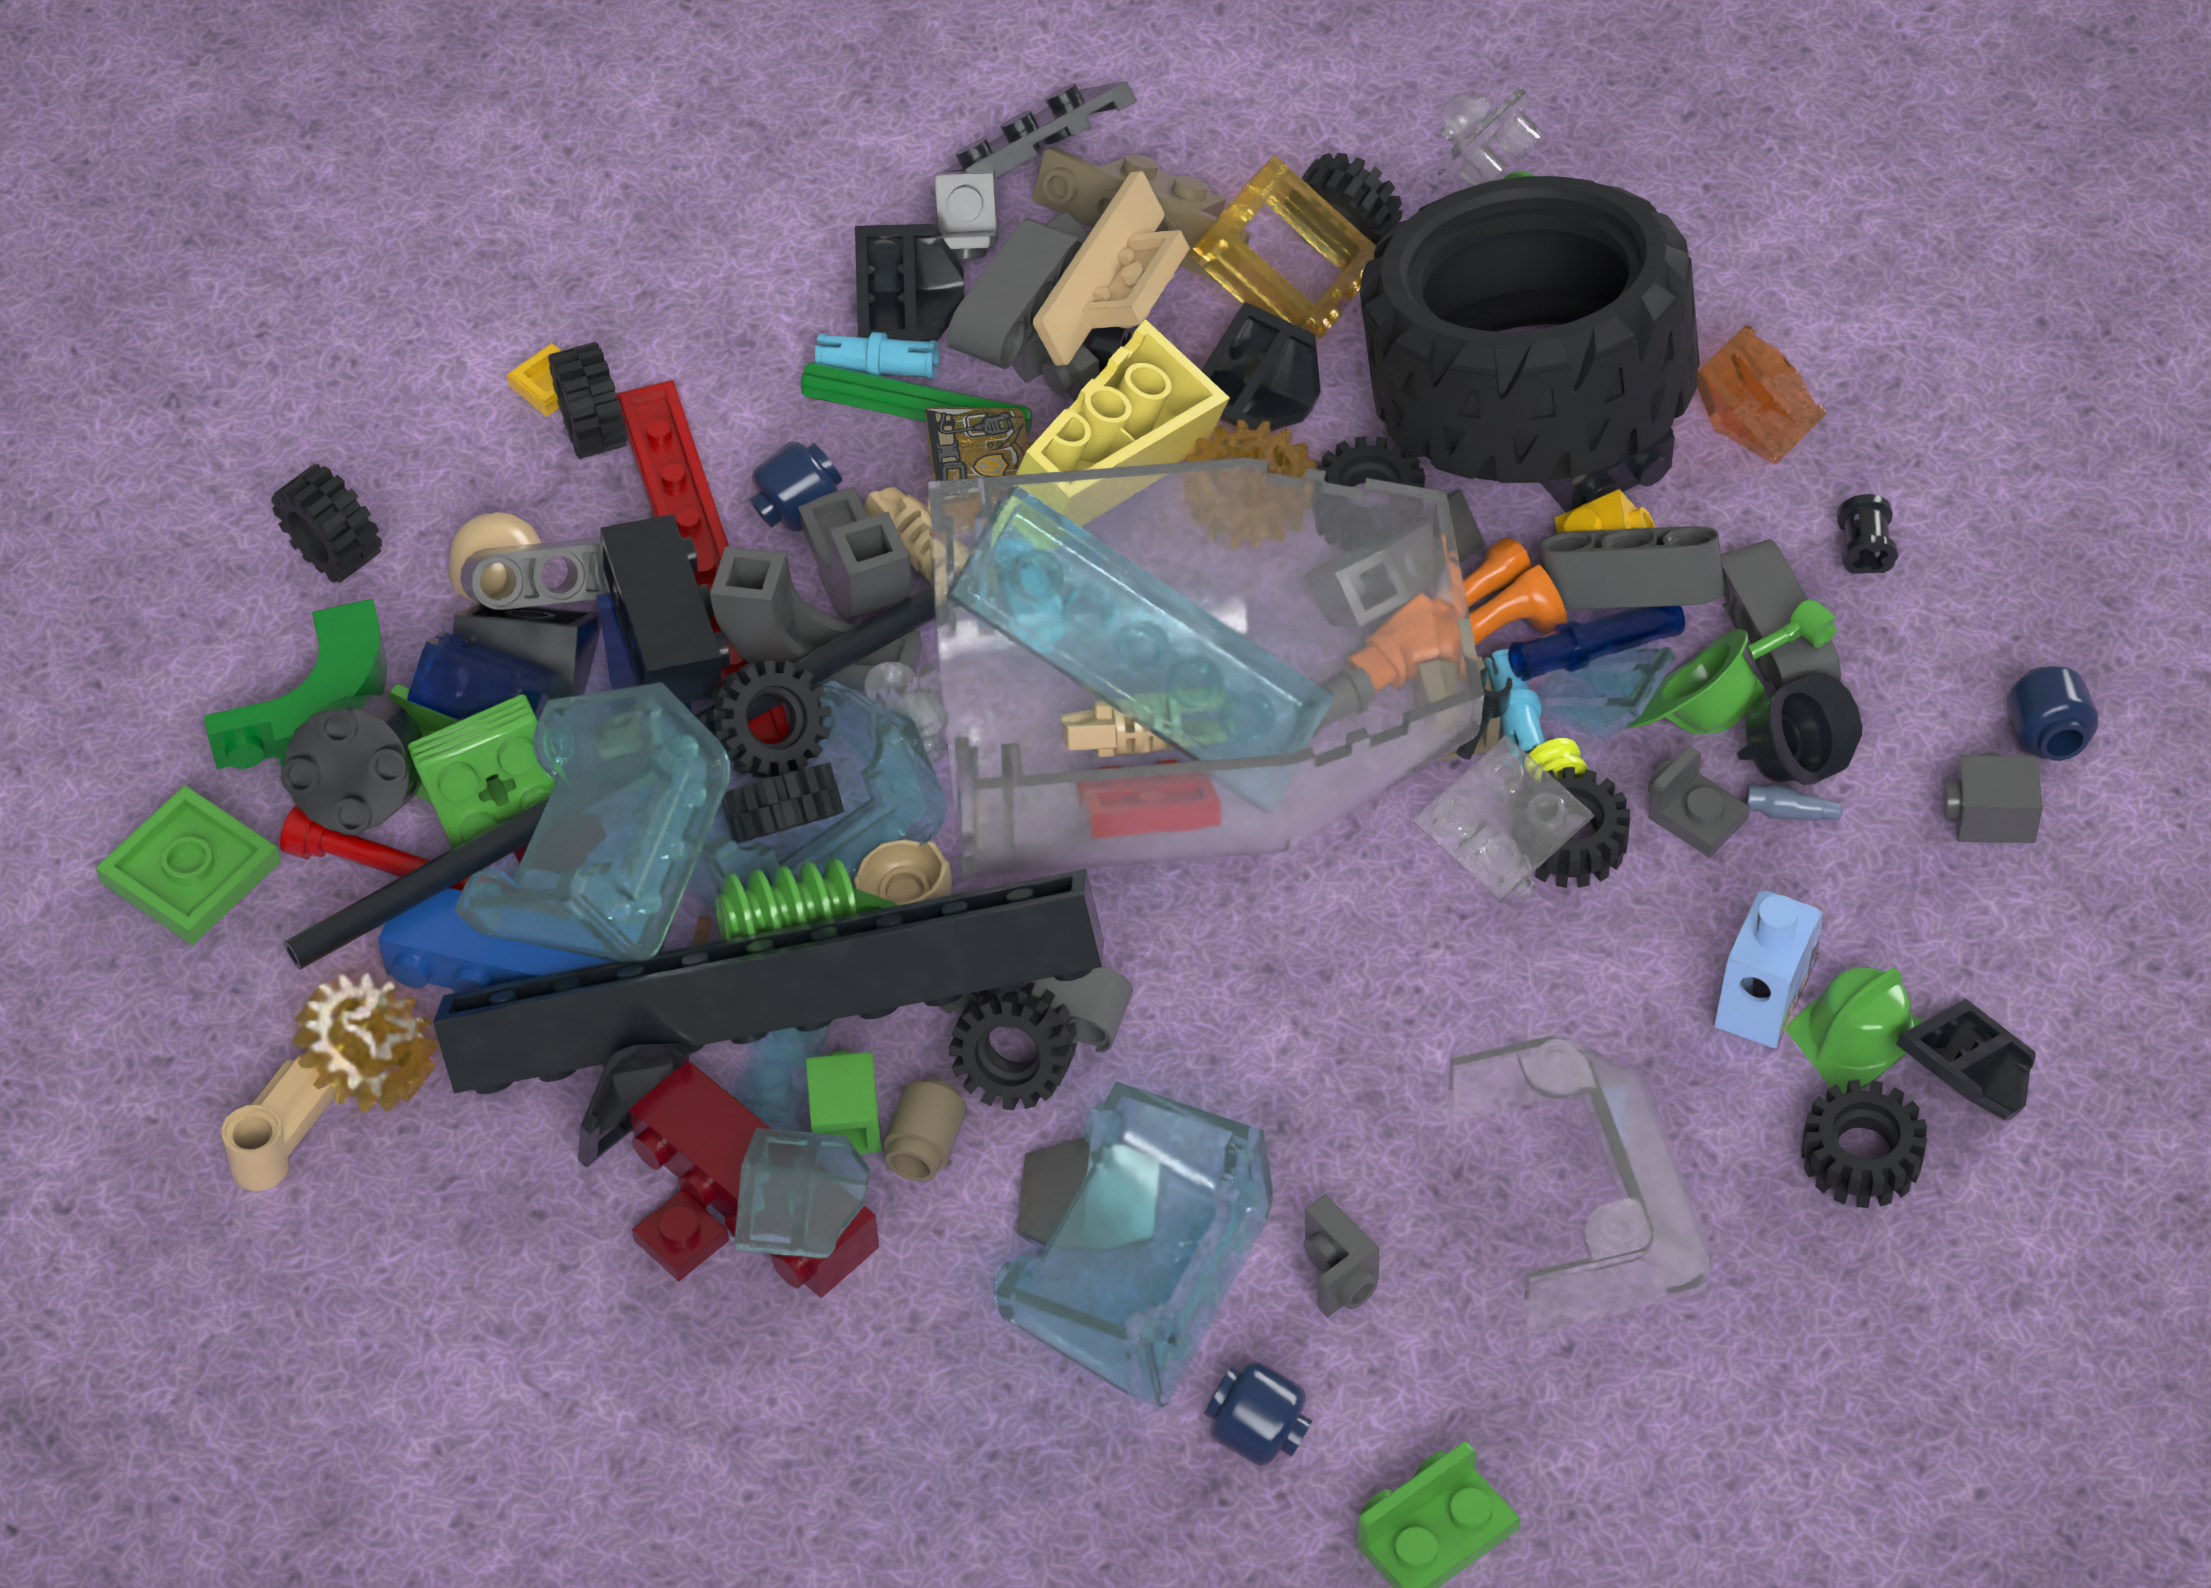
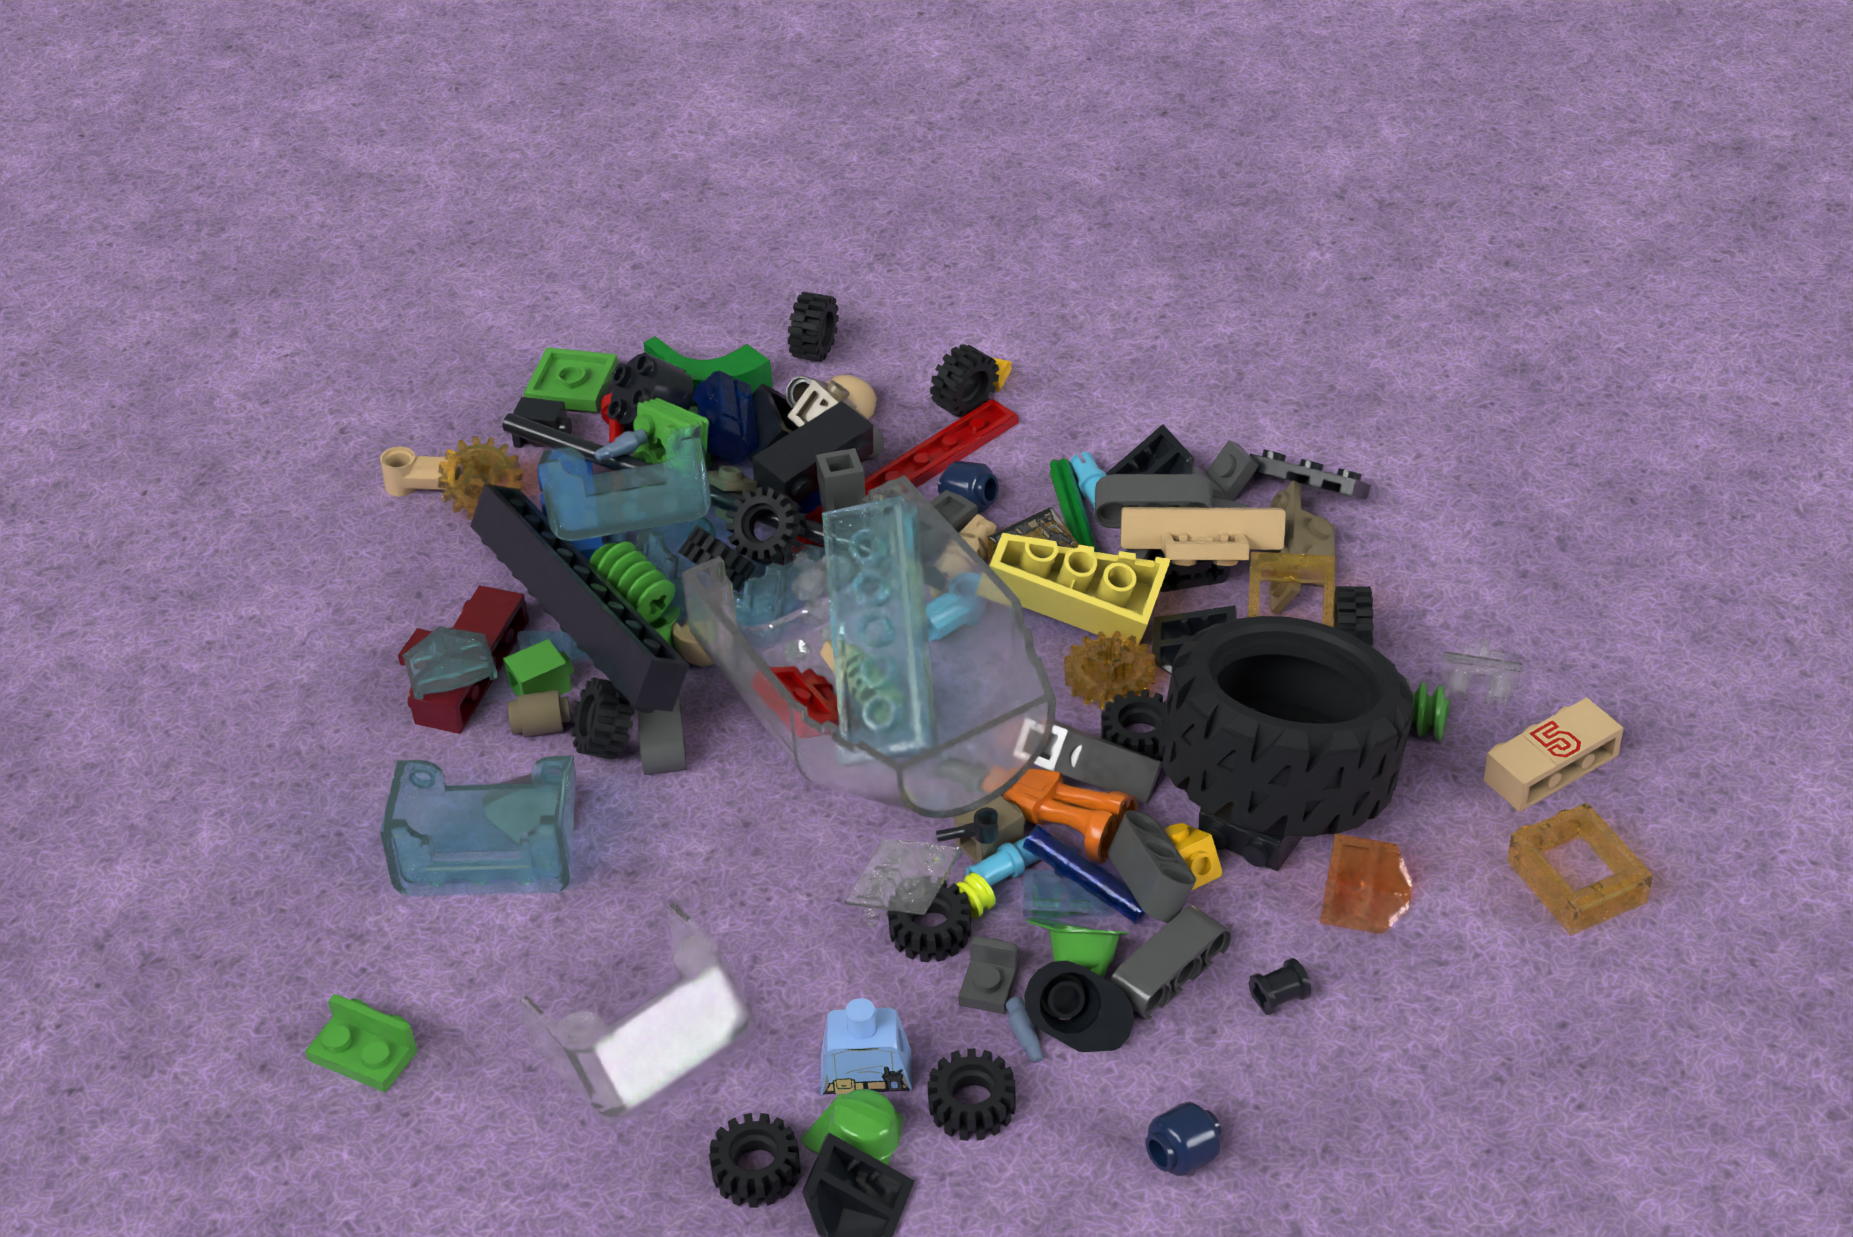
camera: 65 degrees right, 10 degrees down
black slope [578,1044,690,1168] -> none
dark blue head [1204,1361,1312,1466] -> none
dark grey bracket [1304,1194,1379,1318] -> none
bright green hand [1746,600,1837,660] -> none
dark grey brick [1943,753,2043,843] -> none
none -> black brick [512,397,572,448]
none -> sand blue piece [594,429,648,461]
none -> bracket [787,379,857,427]
none -> black tyre [928,1048,1016,1141]
none -> tan brick [1484,697,1624,812]
none -> clear yellow window [1507,802,1653,936]

